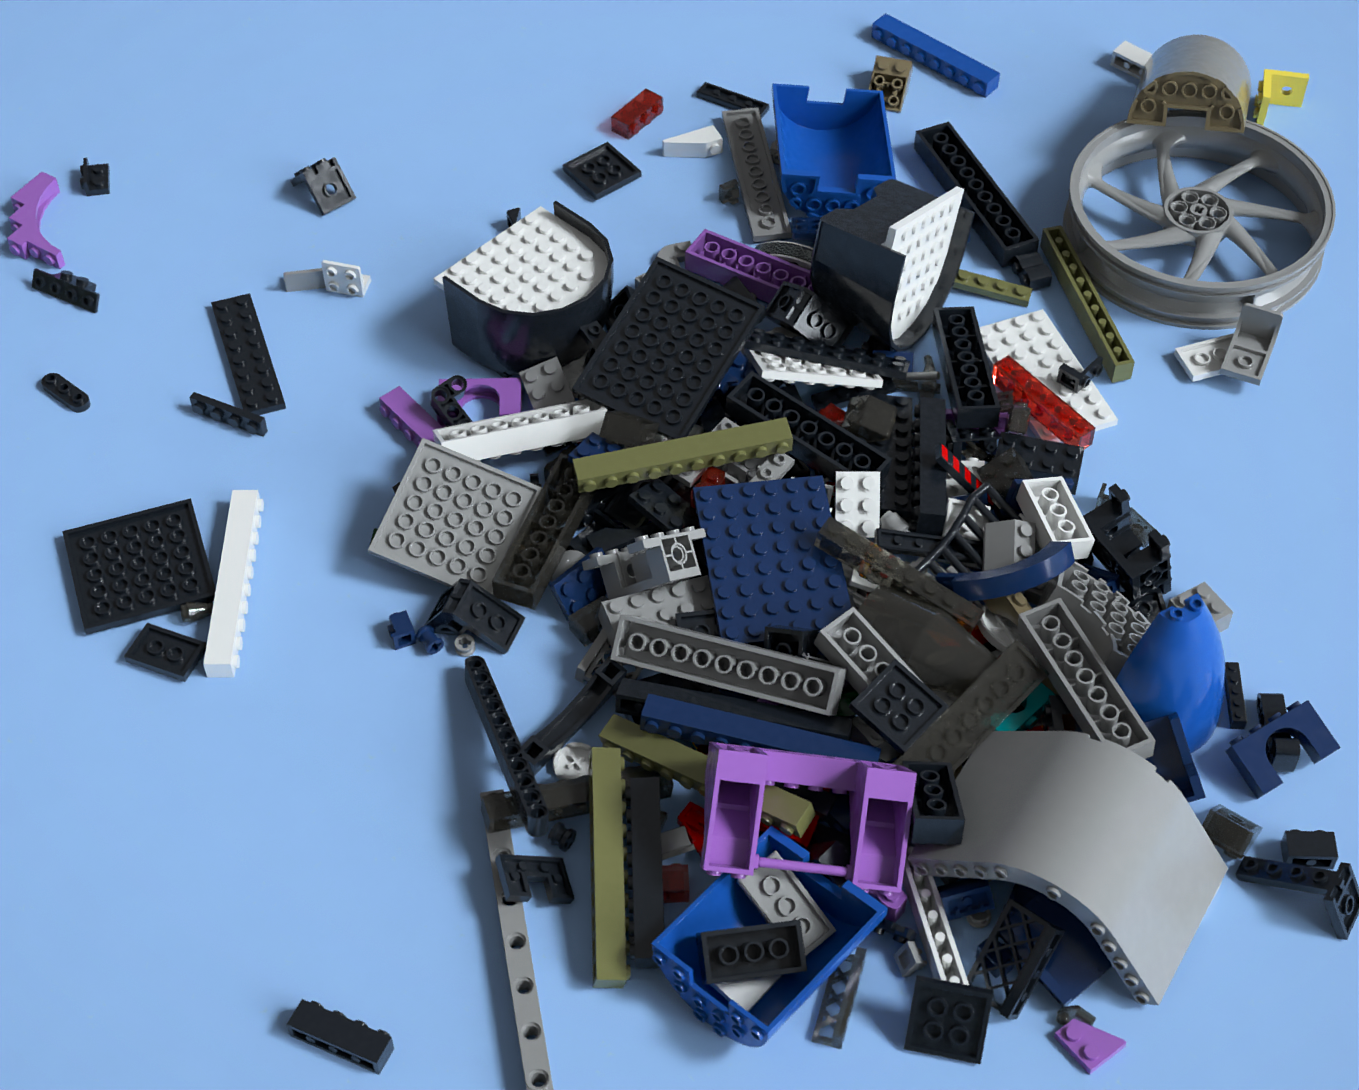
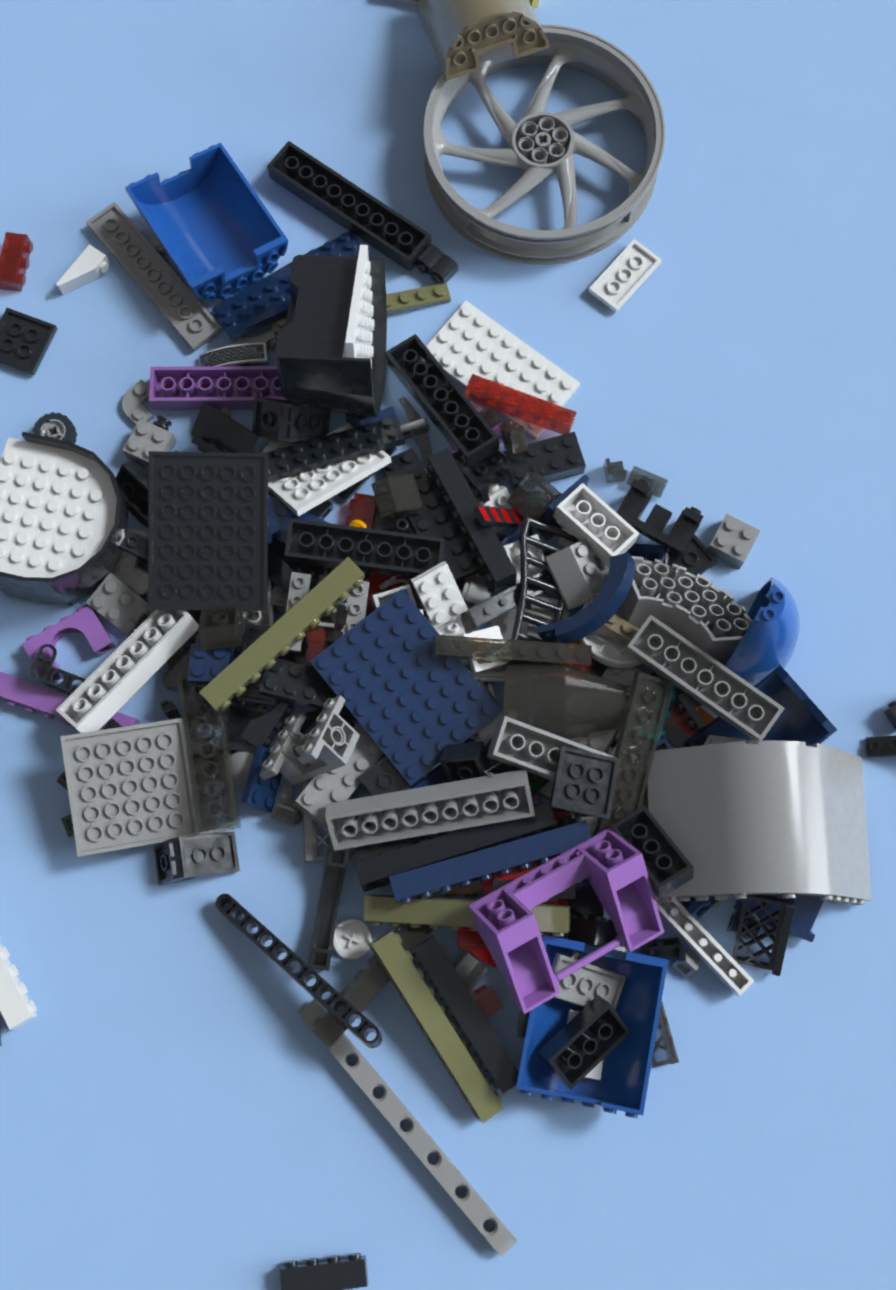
camera: 30 degrees left, 25 degrees up
dark blue brick [387,610,416,650] -> none
dark blue bush [415,625,444,655] -> none
light grey bush [455,634,476,657] -> none
black plate [495,854,575,904] -> none
black wheel [547,822,577,852] -> none
black tile [697,82,769,119] -> none
clear smoke tile [719,179,739,205] -> none
dark tan slope [868,55,913,113] -> none
blue brick [871,13,1000,98] -> none
black plate [904,975,994,1064] -> none
olive brick [1040,225,1135,383] -> none
medium lavender wing [1054,1019,1127,1075] -> none
black bracket [1056,356,1103,393] -> none
clear smoke arm [1056,1005,1096,1026] -> none
clear smoke slope [1202,804,1263,859] -> none
light grey bracket [1219,303,1284,386] -> none
black piece [1224,662,1247,729] -> none
dark blue arch [1225,700,1341,799] -> none
black beam [1256,693,1300,772] -> none

